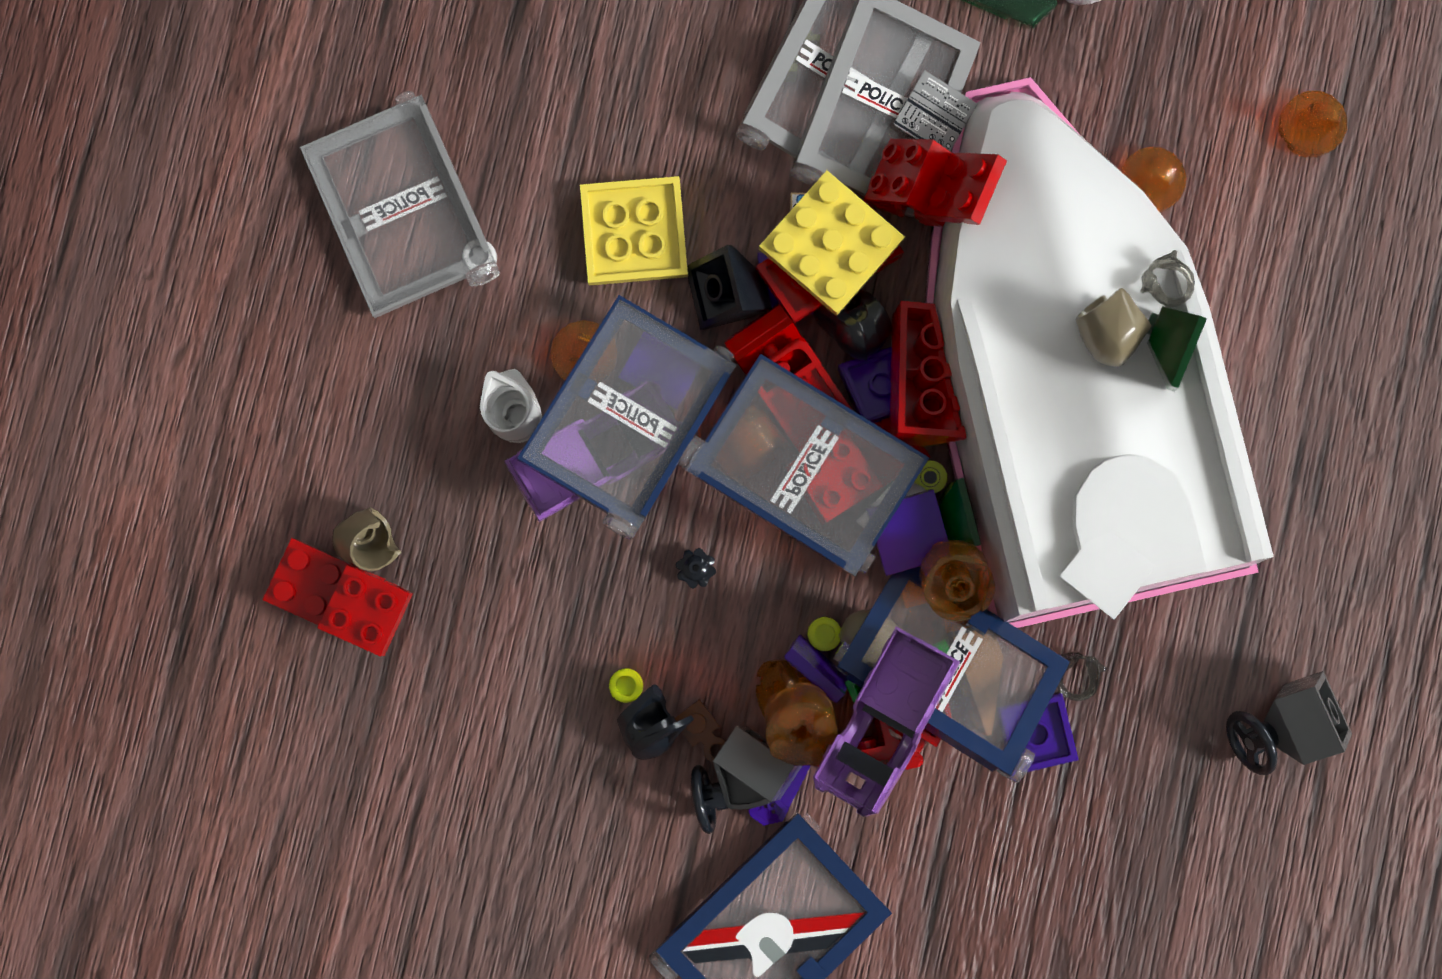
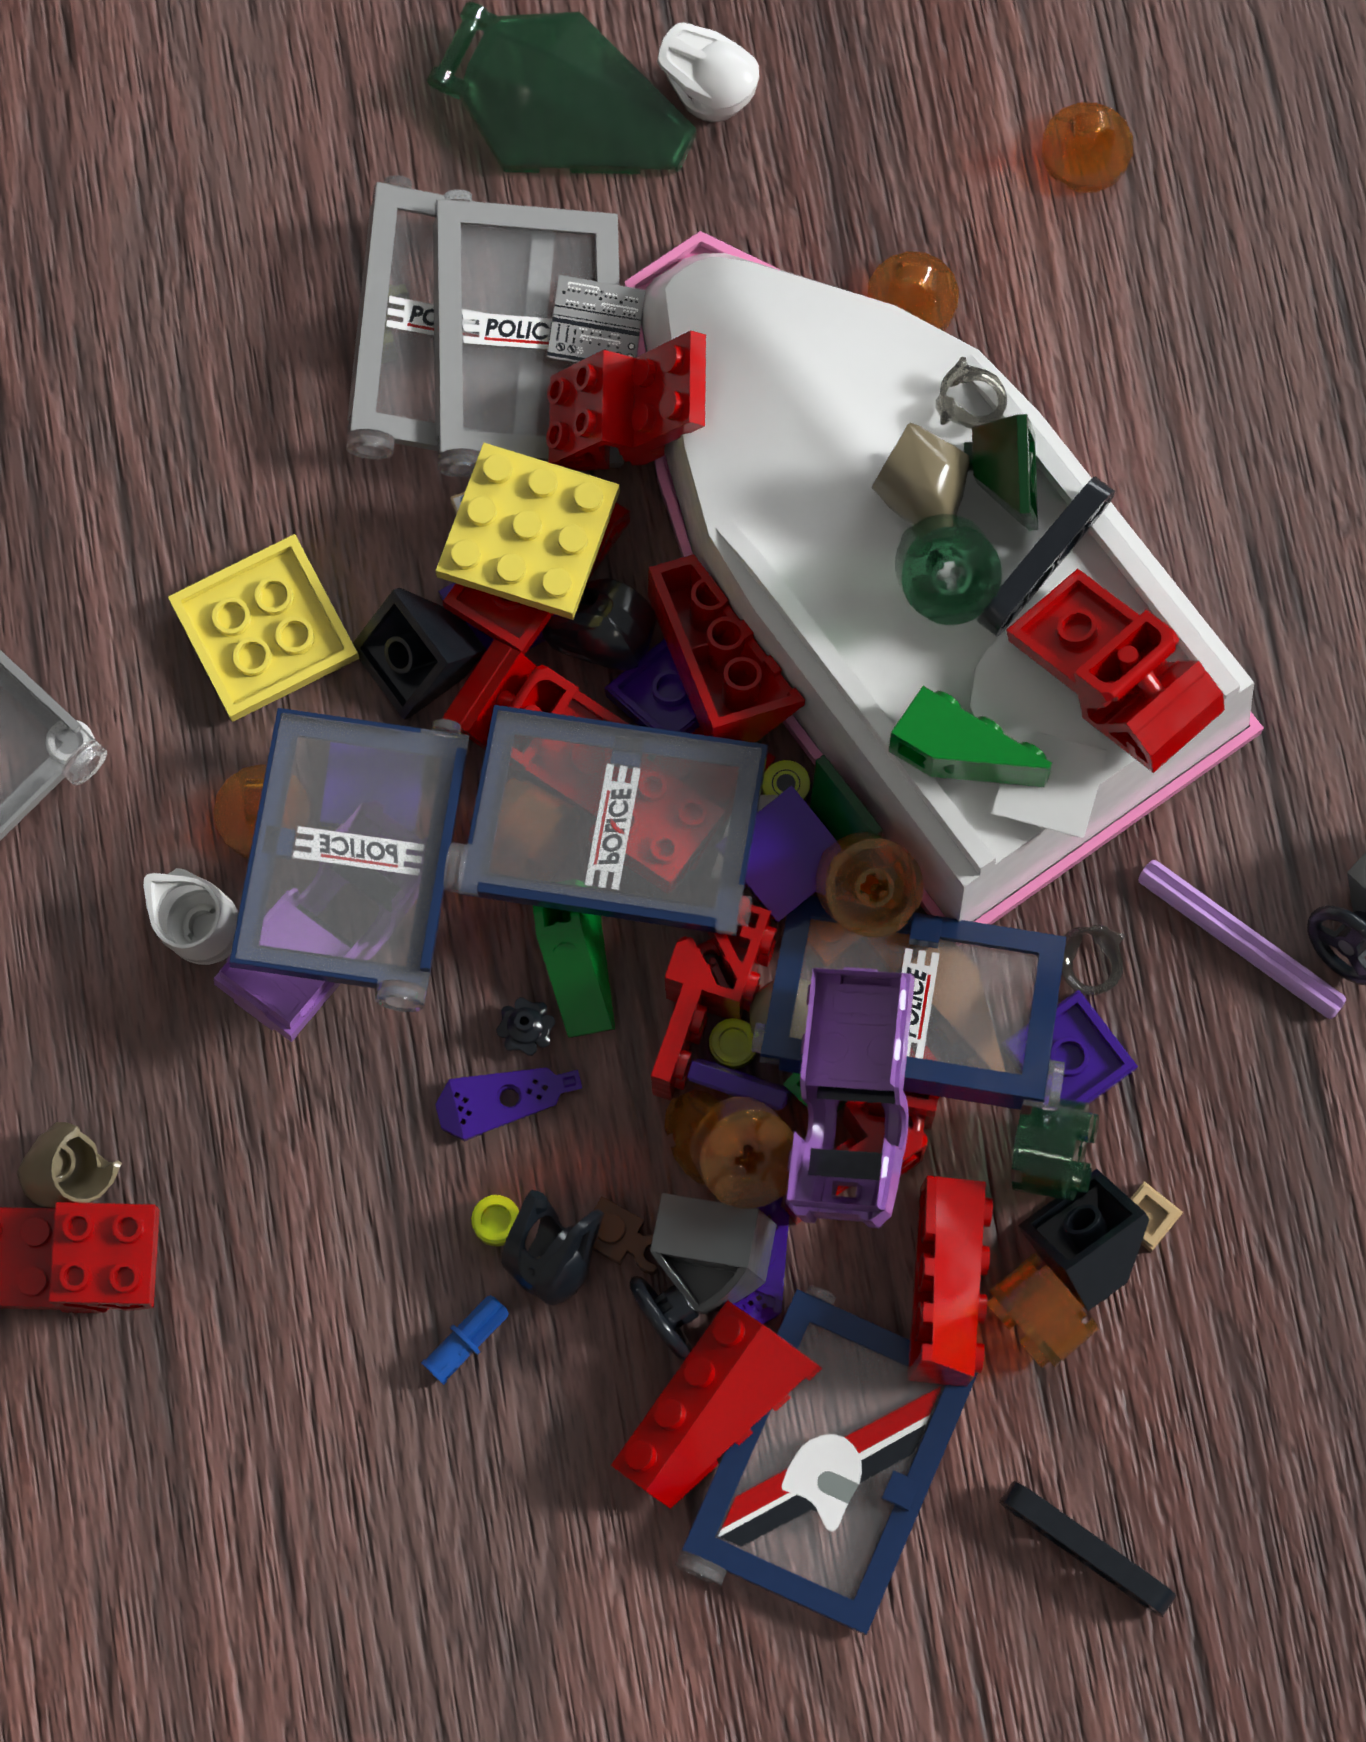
camera: 20 degrees left, 10 degrees down
none -> blue axle [421,1295,509,1385]
none -> dark purple piece [435,1067,582,1141]
none -> green slope [533,880,616,1038]
none -> red wedge [610,1300,823,1509]
none -> red piece [651,902,777,1101]
none -> green slope [888,686,1052,787]
none -> clear green brick [895,514,1002,625]
none -> red wedge [907,1175,993,1387]
none -> black beam [977,476,1115,637]
none -> clear orange brick [986,1252,1100,1368]
none -> red piece [1006,568,1225,773]
none -> clear green brick [1012,1096,1099,1201]
none -> black slope [1018,1168,1150,1311]
none -> tan tile [1130,1181,1183,1252]
none -> lavender axle [1138,860,1346,1019]

